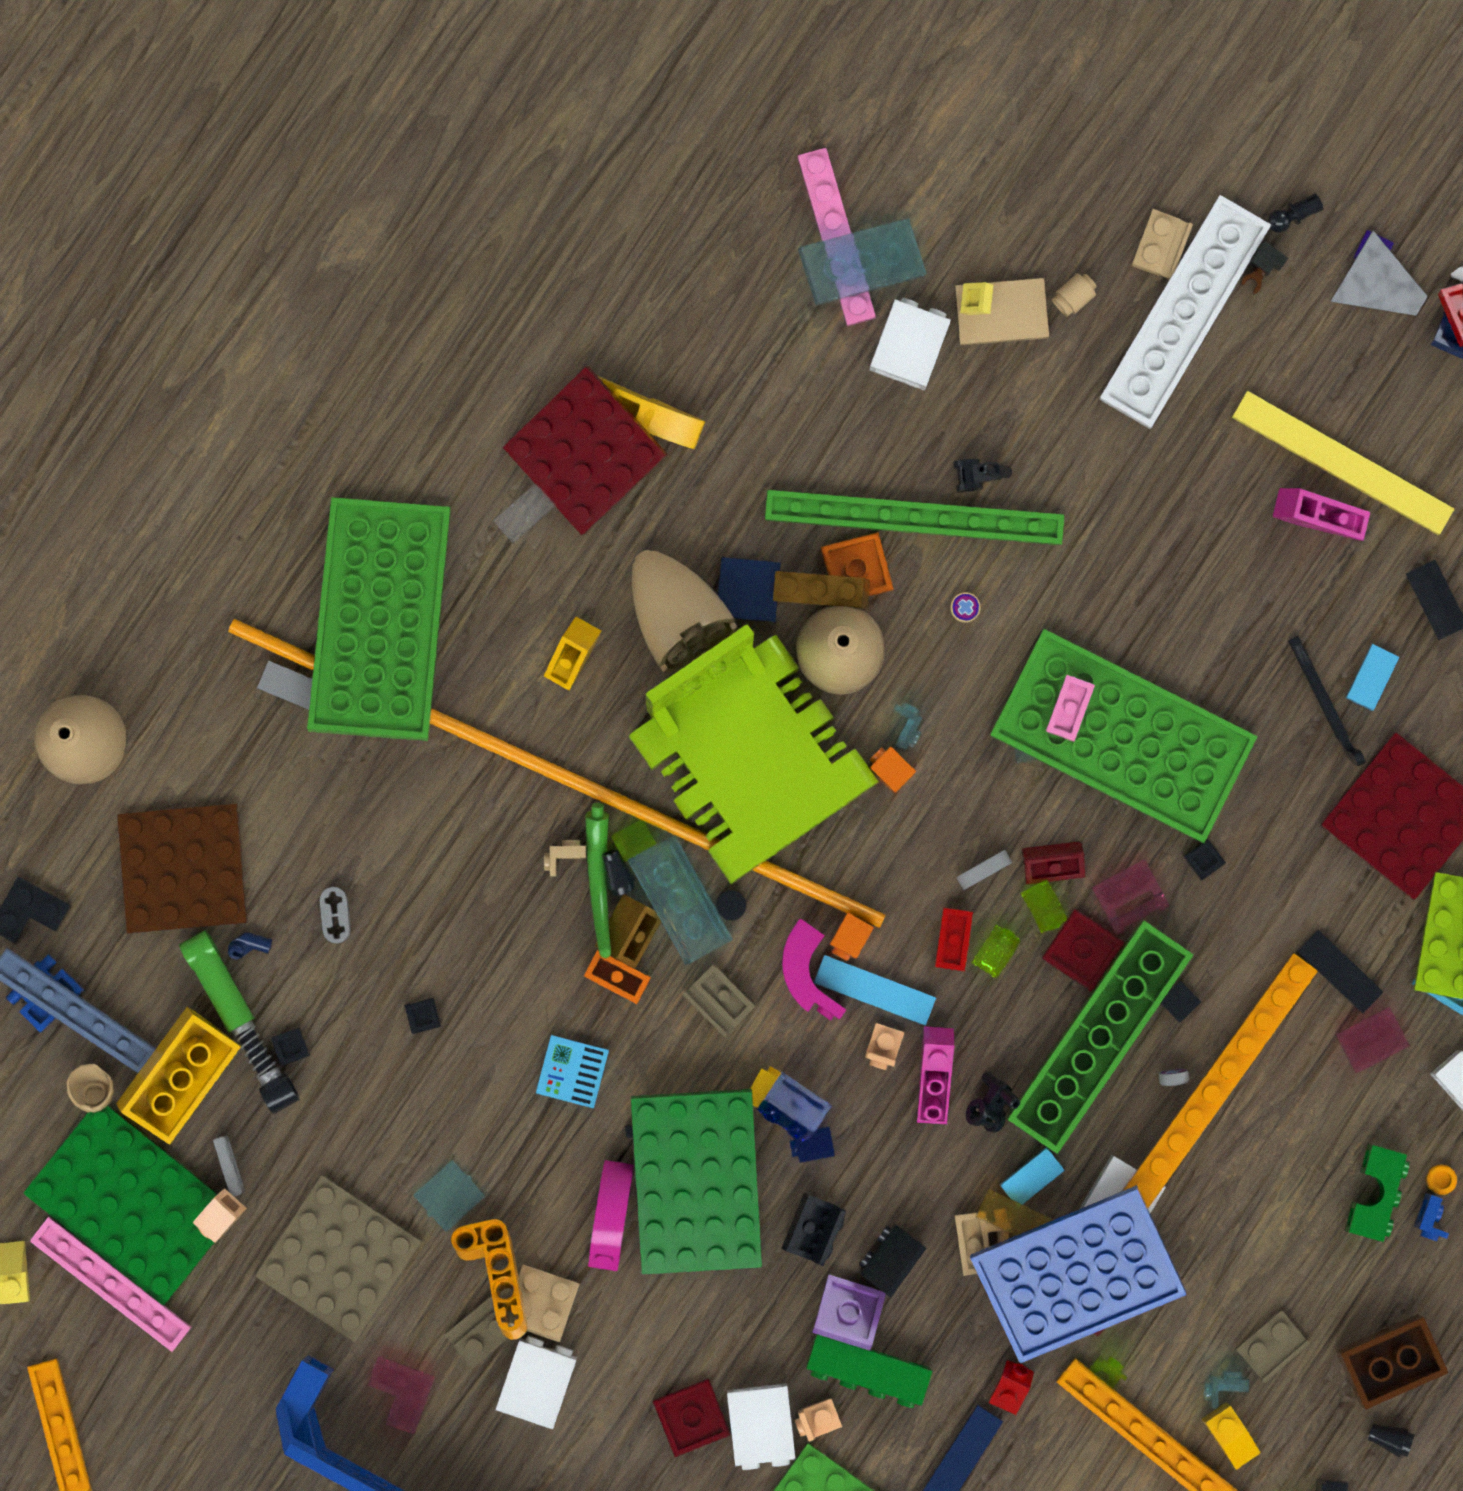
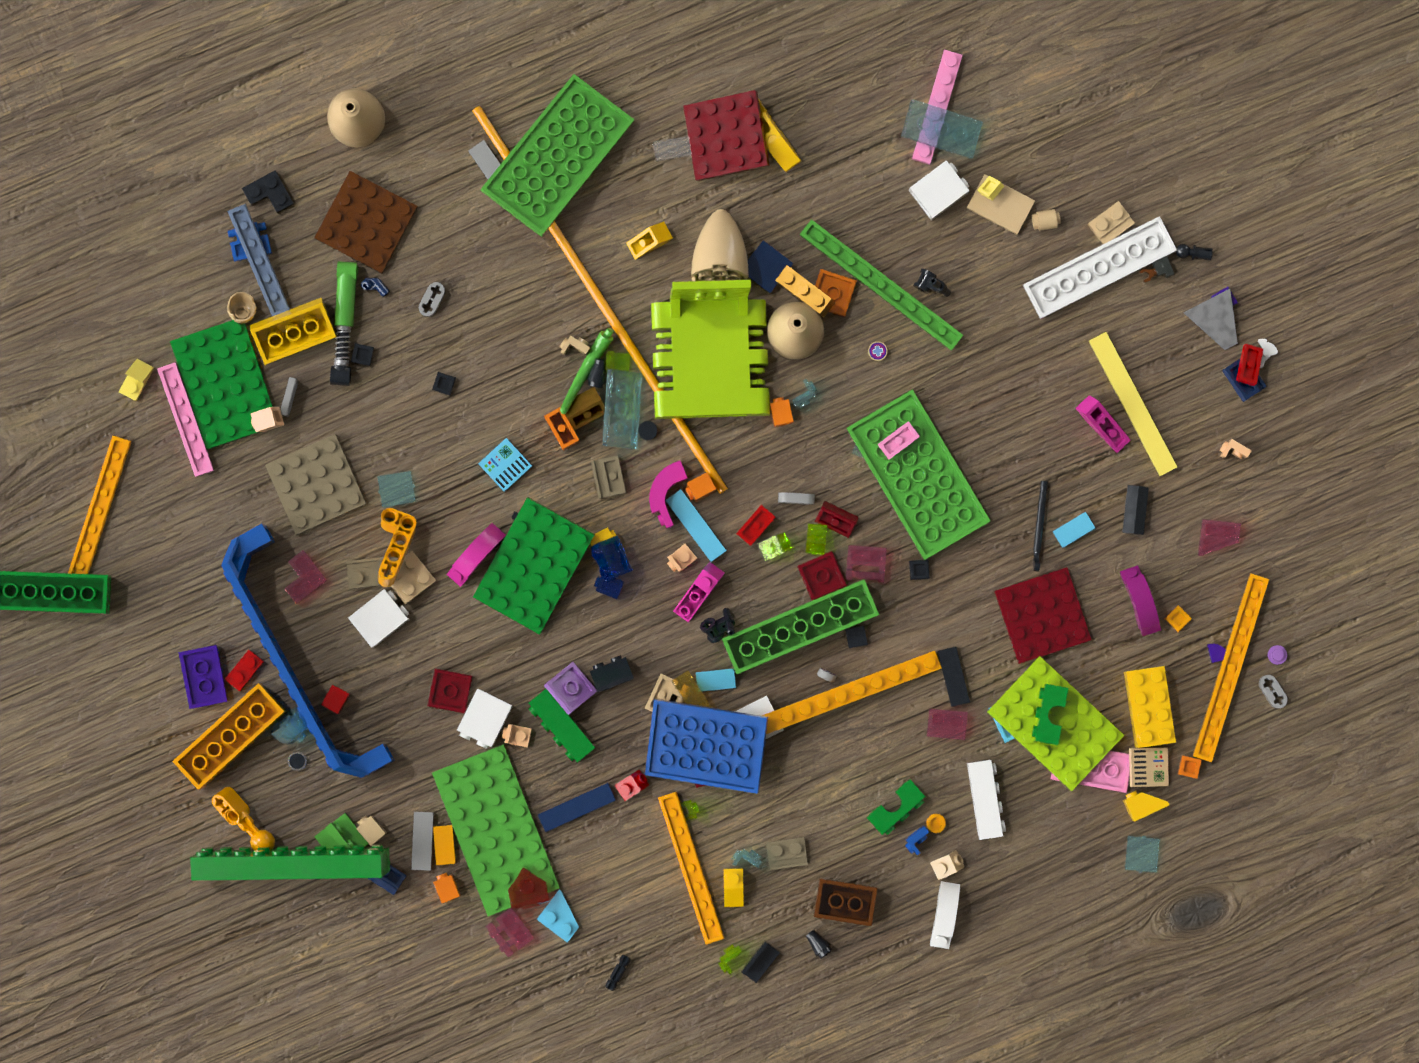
camera: 30 degrees right, 0 degrees up
black bracket [781,1193,846,1266] -> none

